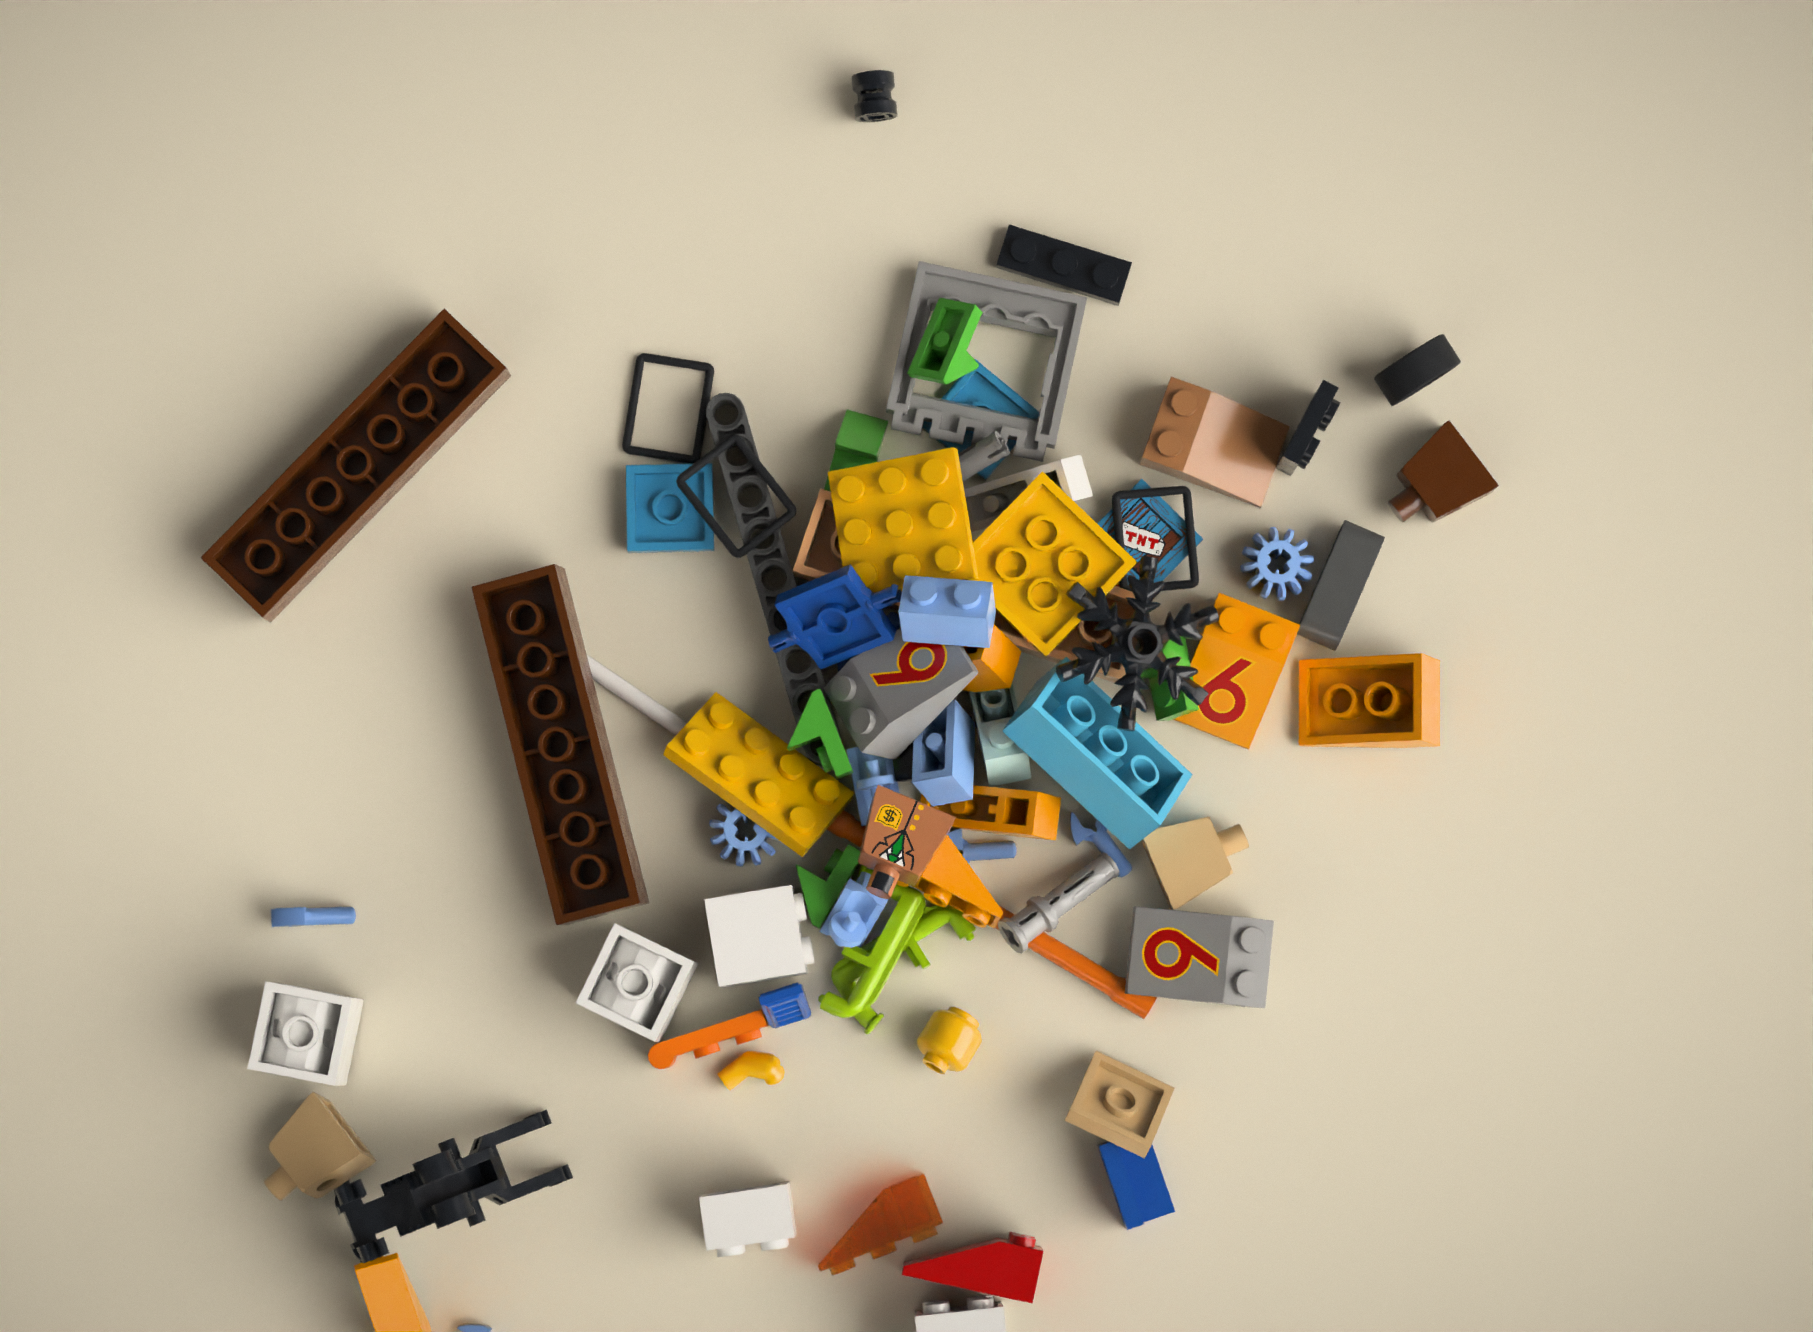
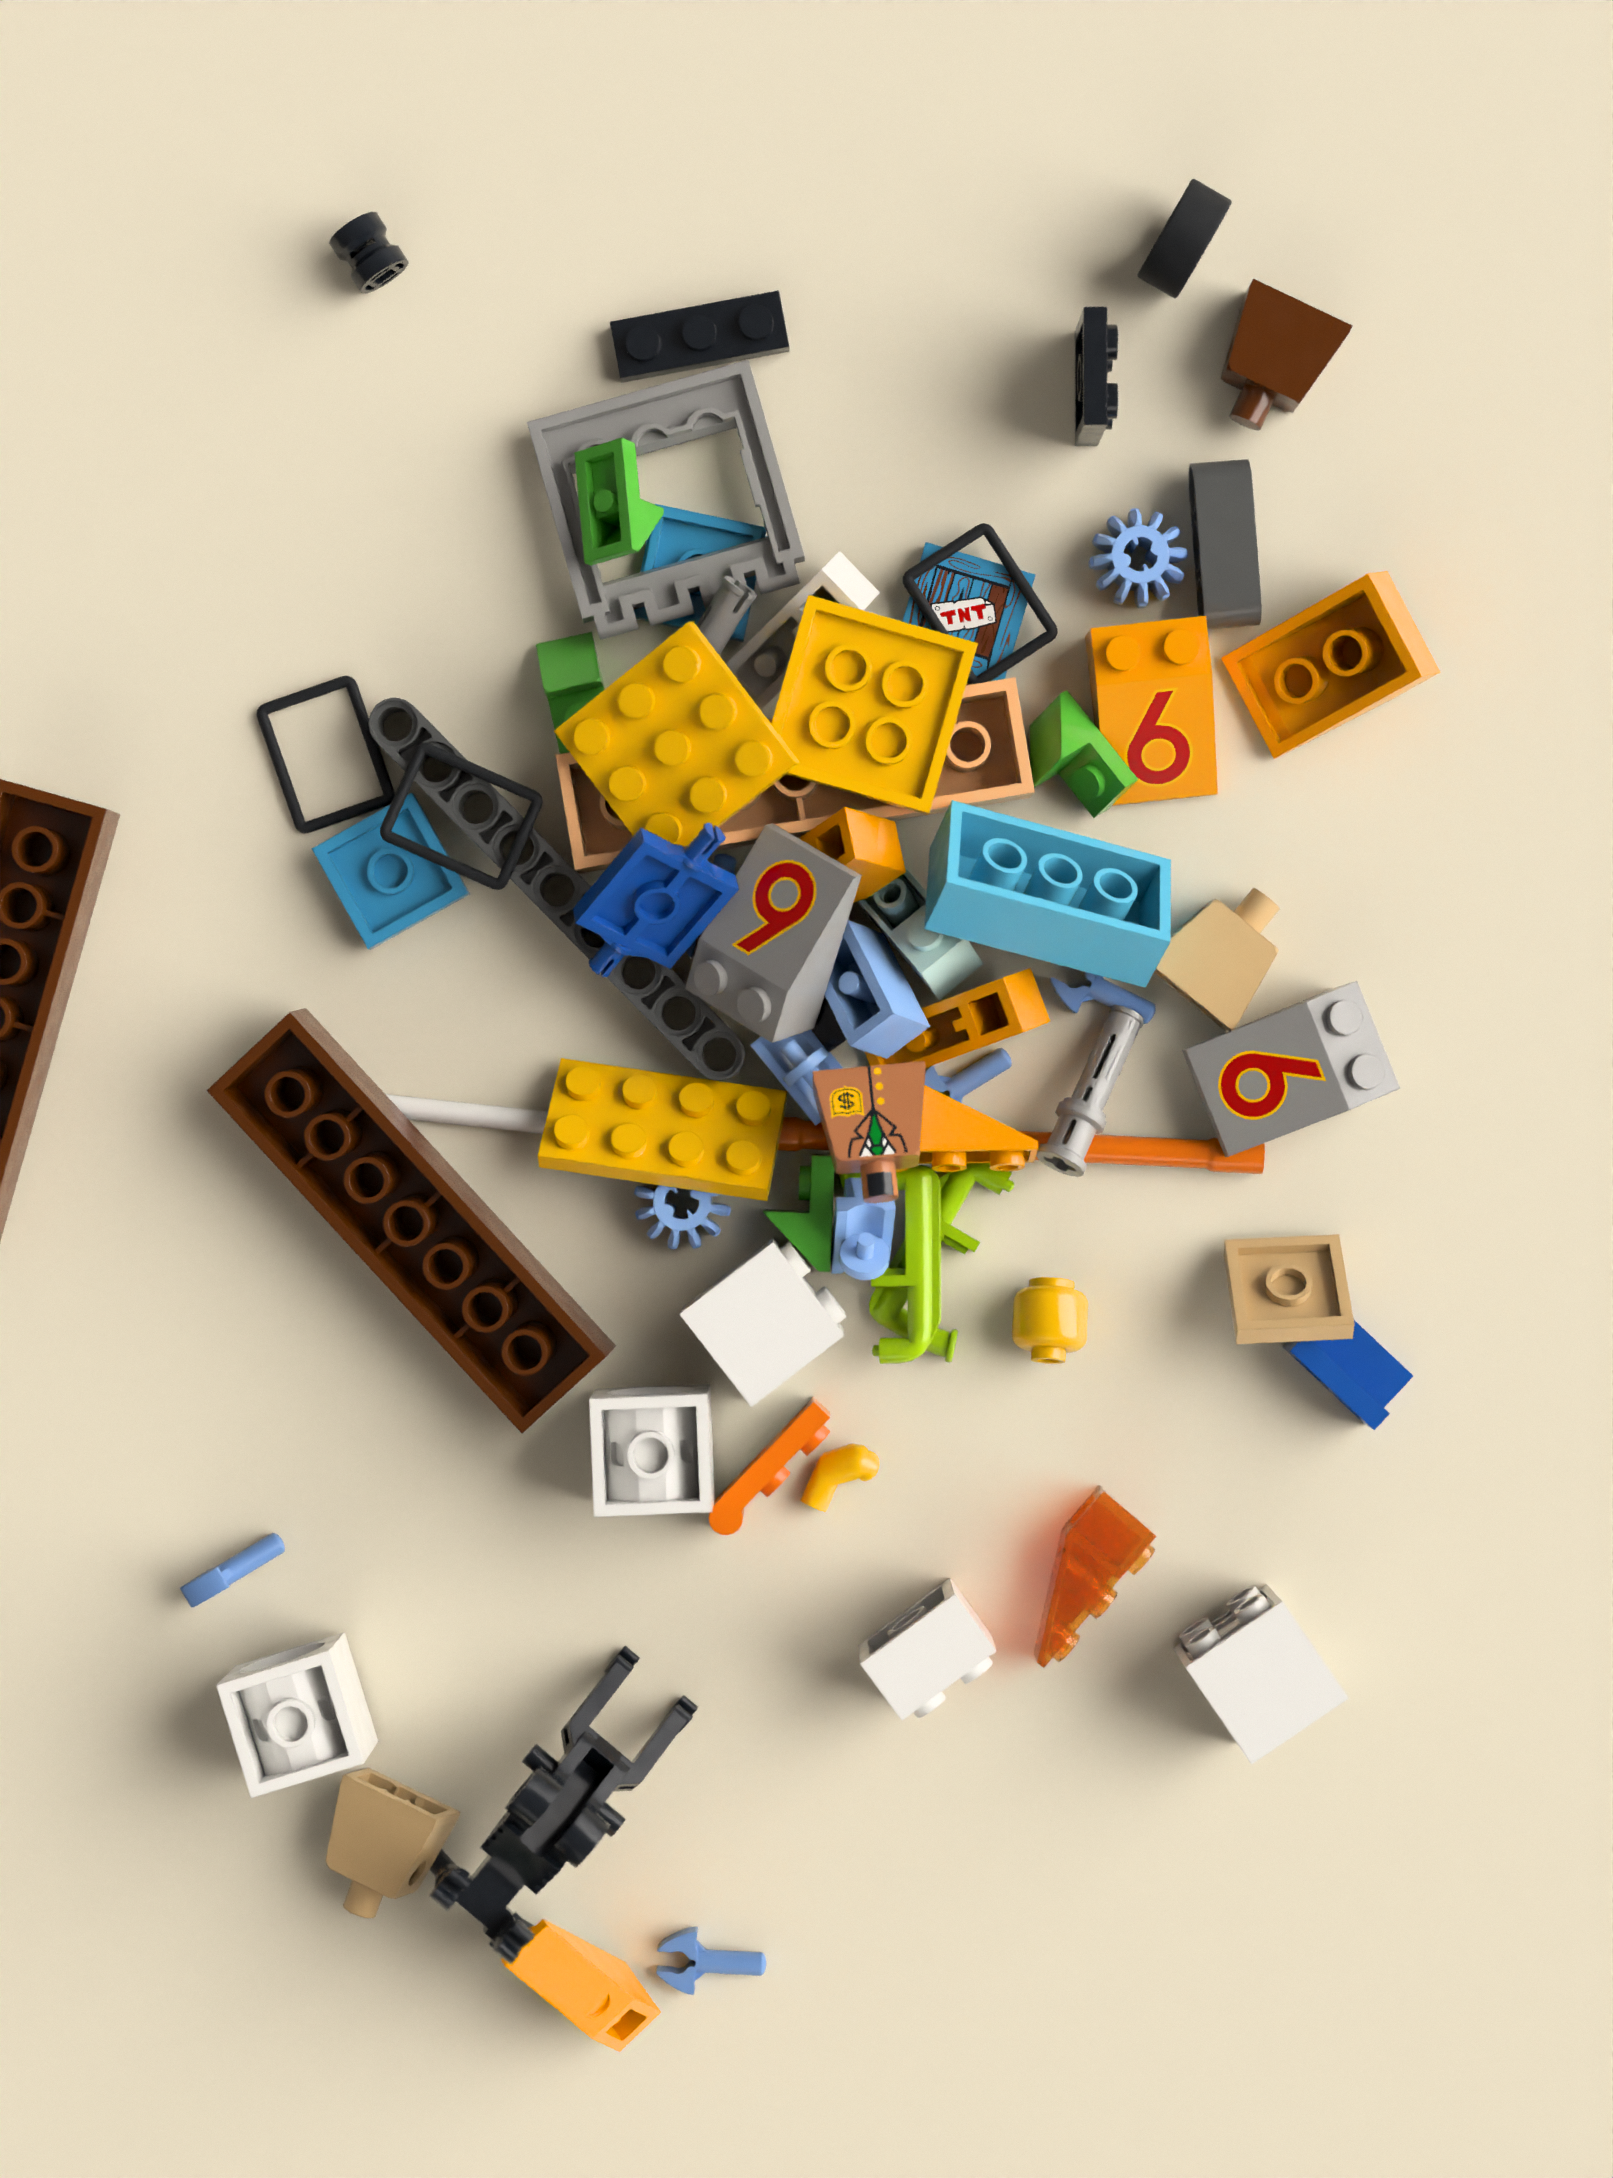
camera: 30 degrees left, 5 degrees up
blue slope [758,982,811,1028] -> none
bright green slope [787,688,853,779] -> none
light blue brick [898,575,996,648] -> none
red slope [902,1232,1044,1304] -> none
black piece [1056,556,1219,731] -> none
medium nougat slope [1139,377,1290,508] -> none

